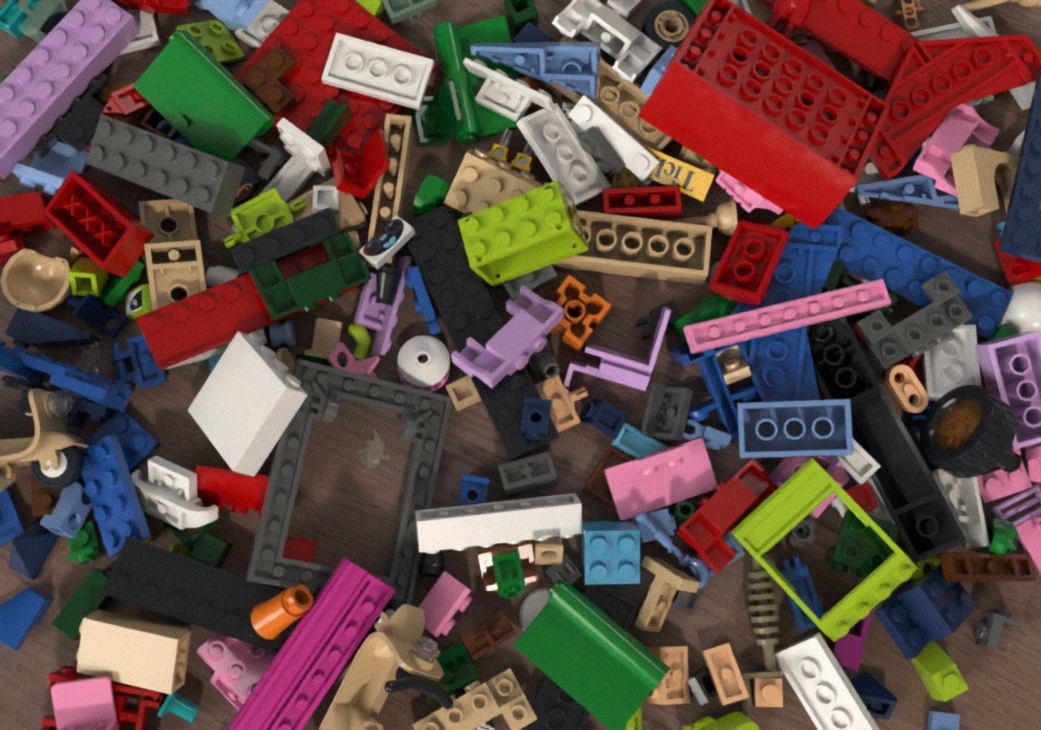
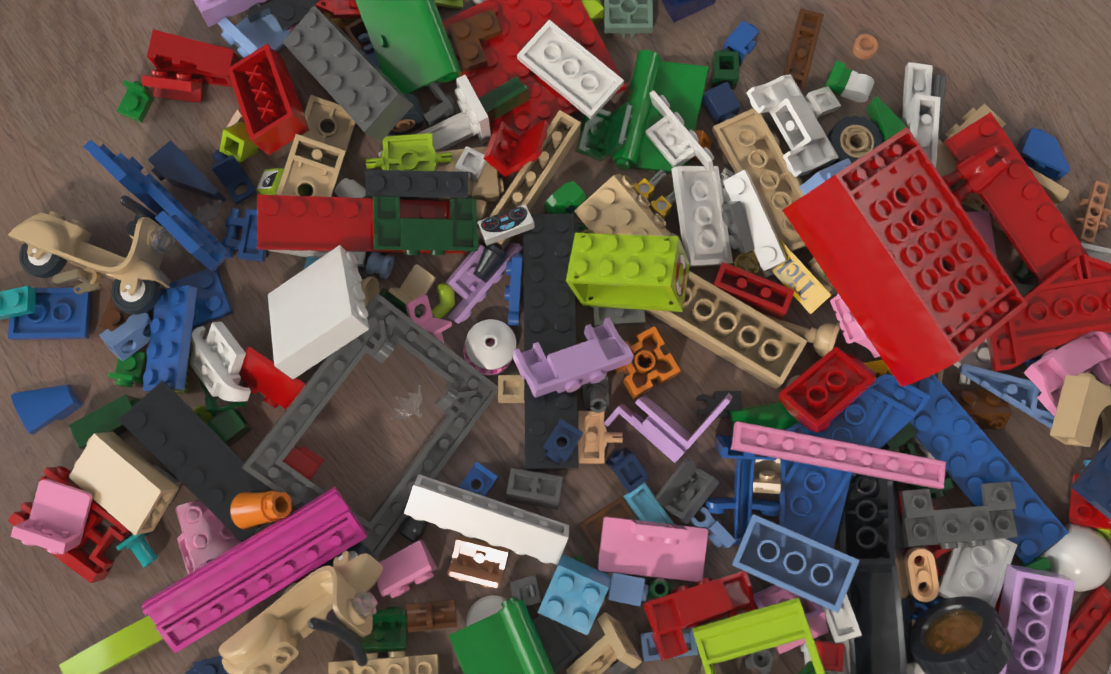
camera: 30 degrees right, 0 degrees up
tan cylinder [1,248,71,312] -> none
dark blue slope [9,519,60,580] -> none
dark blue bracket [68,399,116,428] -> none
green plate [97,260,145,307] -> none
medium blue wedge [471,41,600,99] -> none
green bracket [491,551,526,598] -> none
tan bracket [535,536,564,565] -> none
medium blue piece [634,510,709,589] -> none

